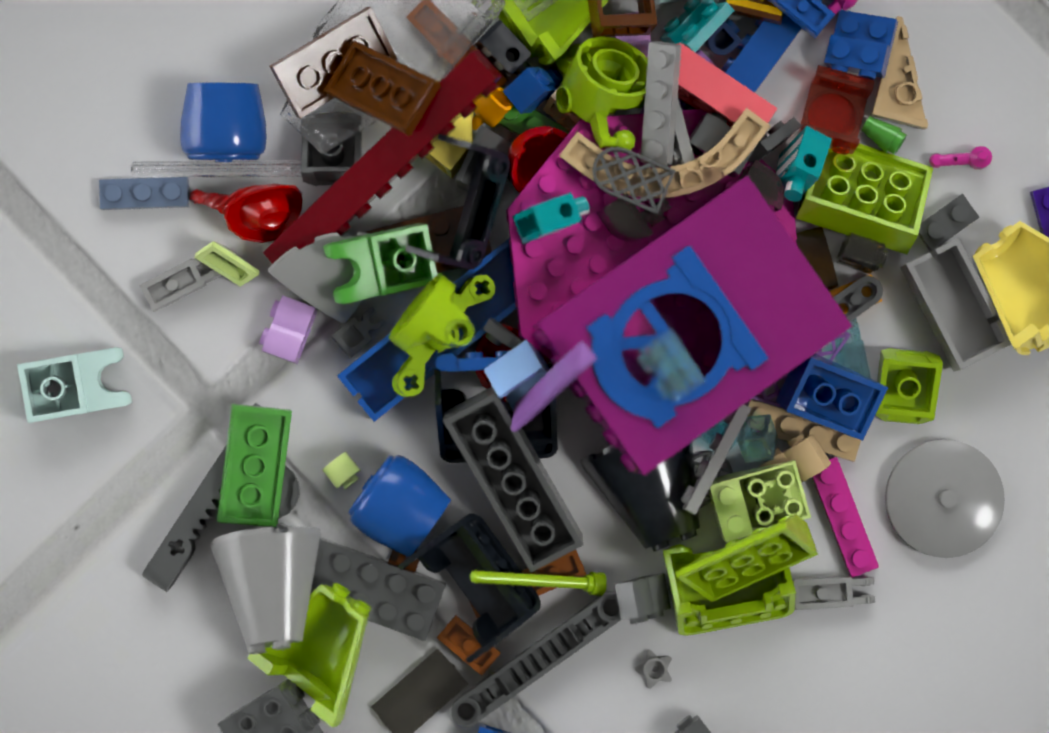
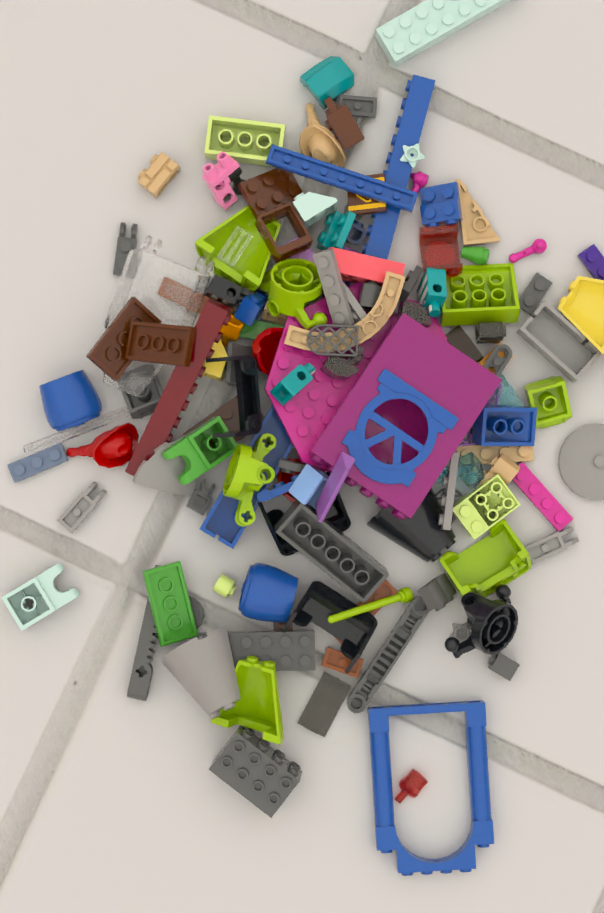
camera: 20 degrees left, 0 degrees up
yellowish green slope [194,241,259,287] -> none
lavender brick [260,296,318,364] -> none
clear light blue brick [637,329,706,402] -> none
lime slope [675,514,818,602] -> none
none -> black piece [445,585,518,658]

